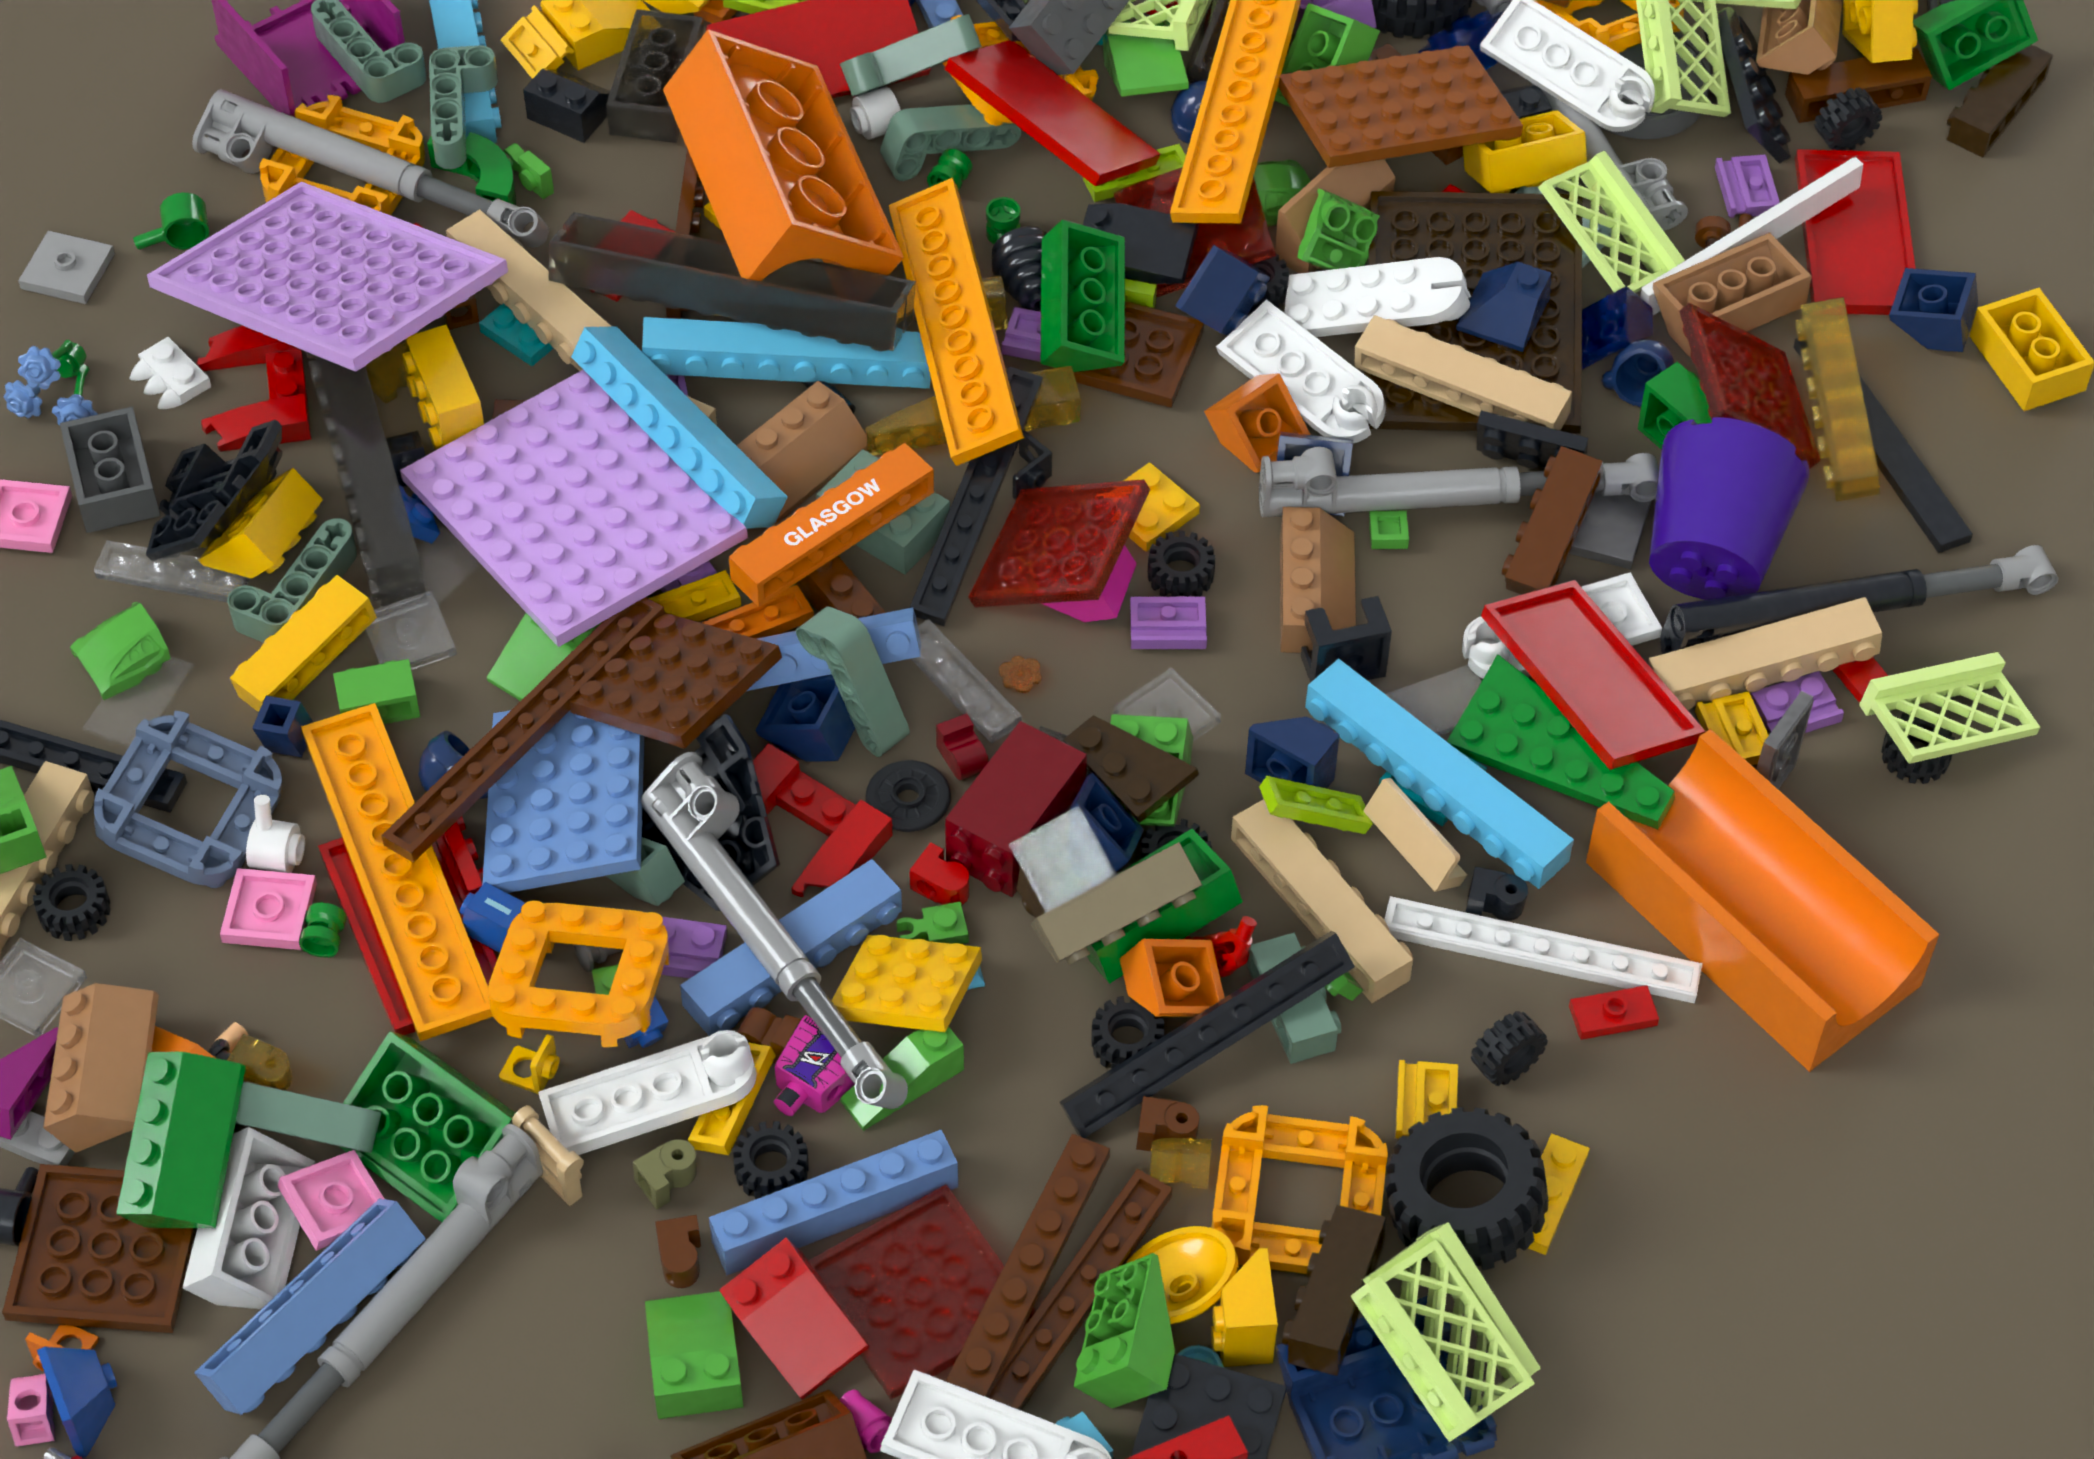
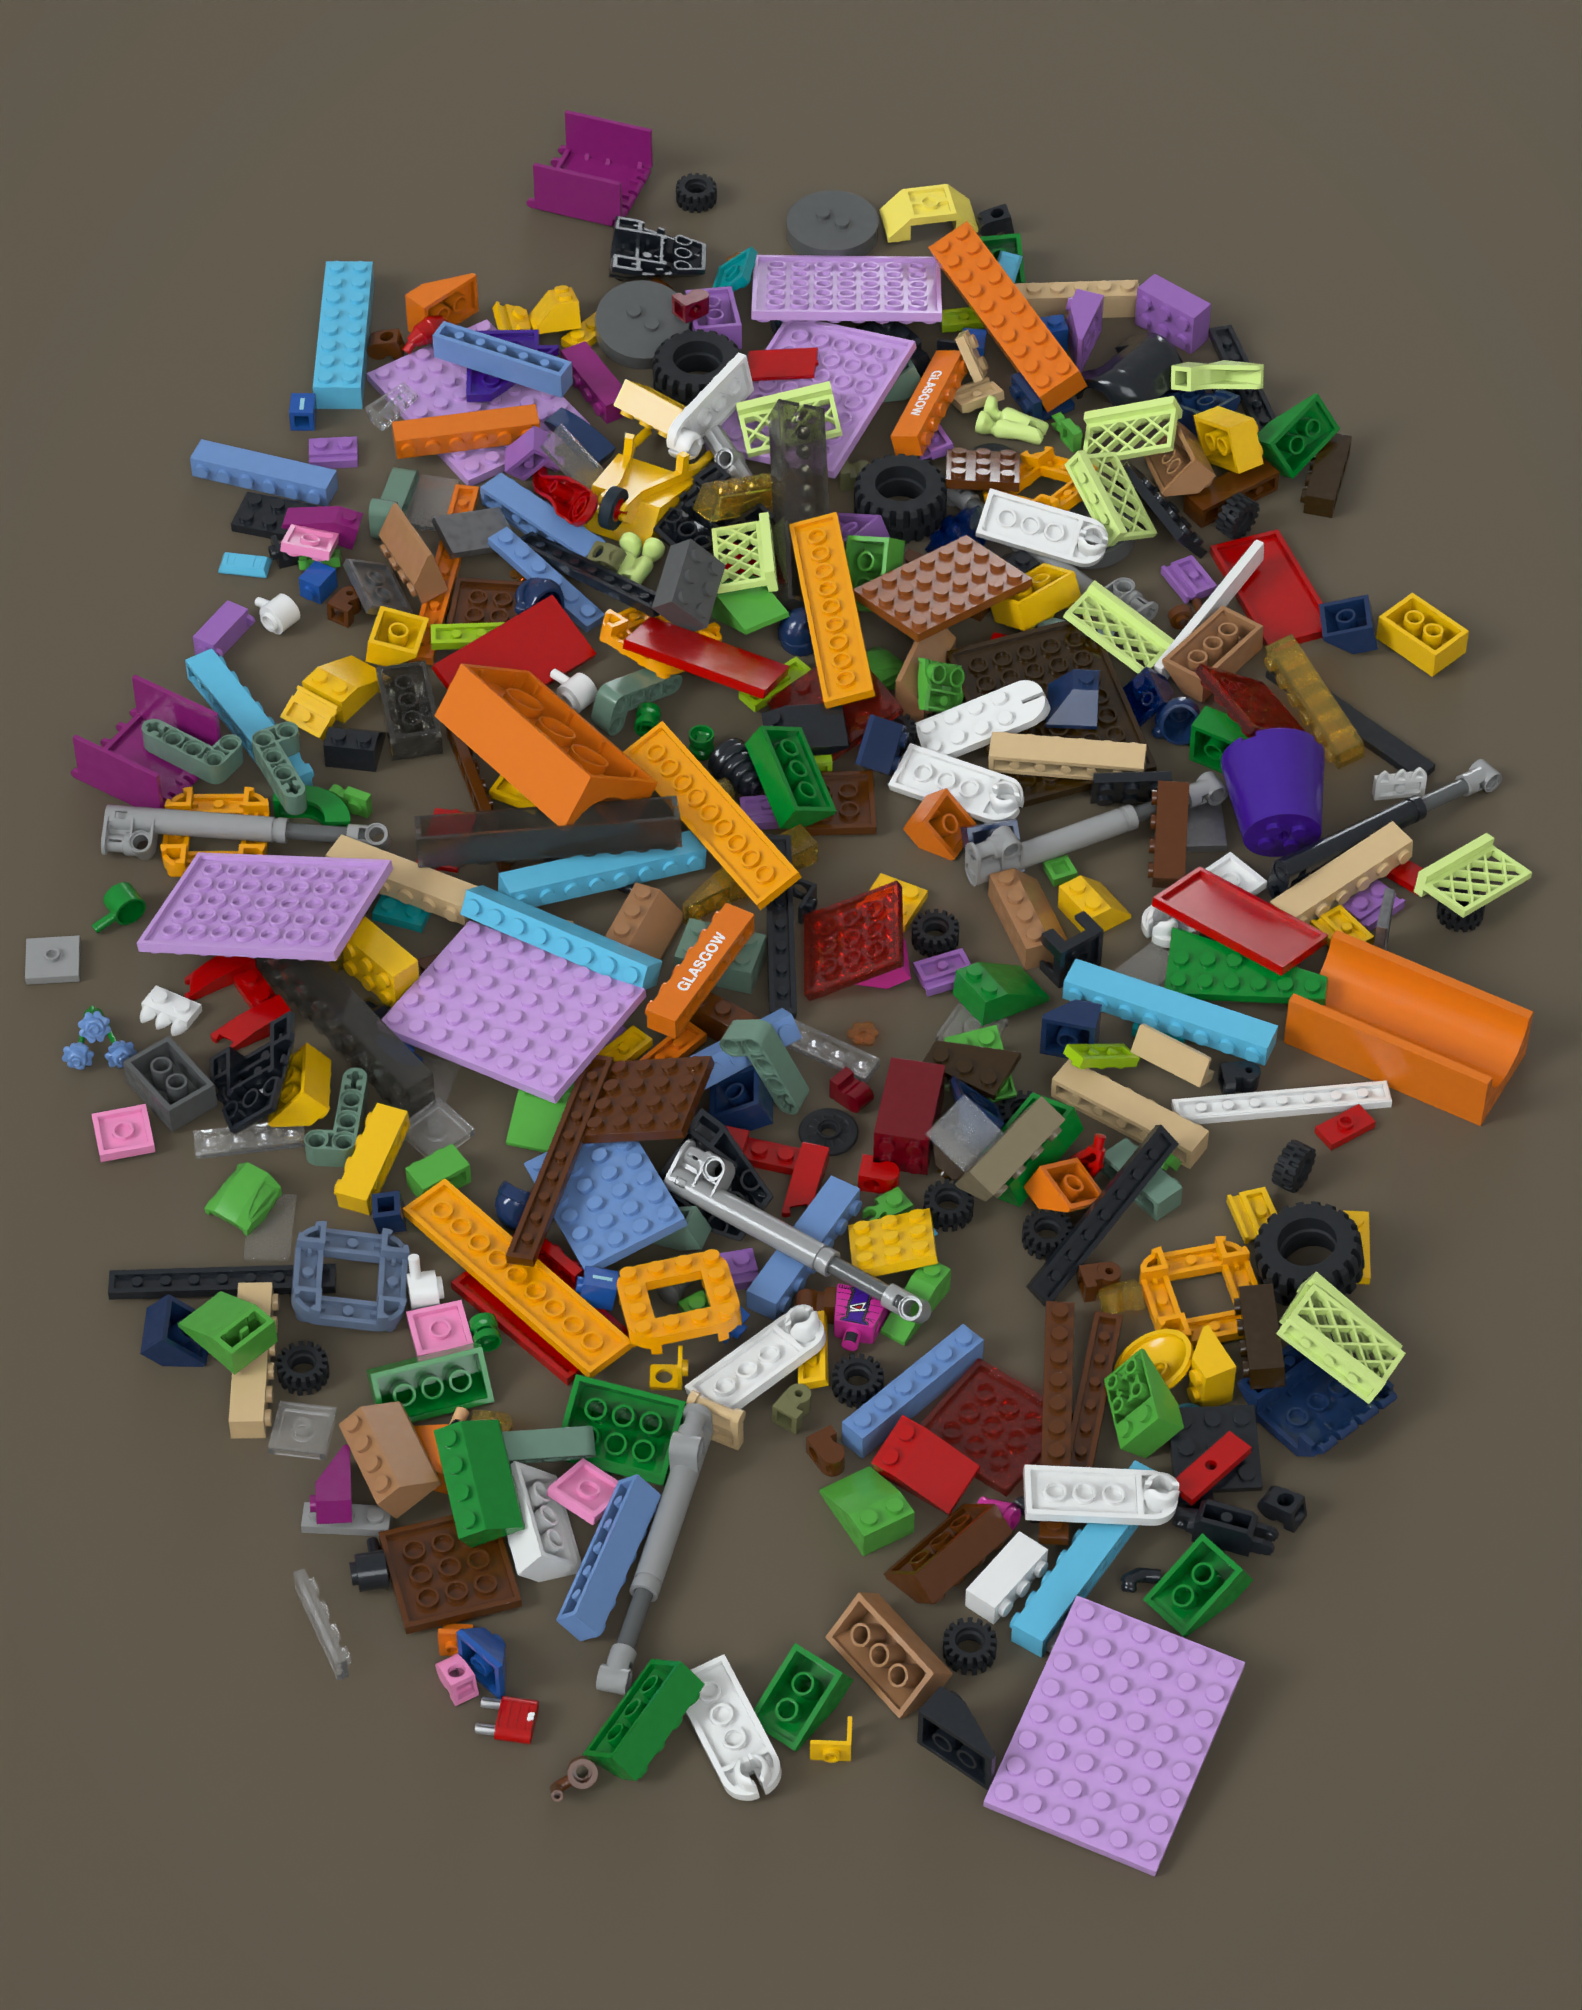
camera: 20 degrees left, 5 degrees down
beam [840,14,982,97] -> none
none -> green slope [366,1342,495,1422]
none -> black tyre [923,1179,974,1232]
none -> green slope [953,962,1050,1026]
none -> yellow slope [1058,875,1131,932]
none -> white plate [1372,767,1427,801]

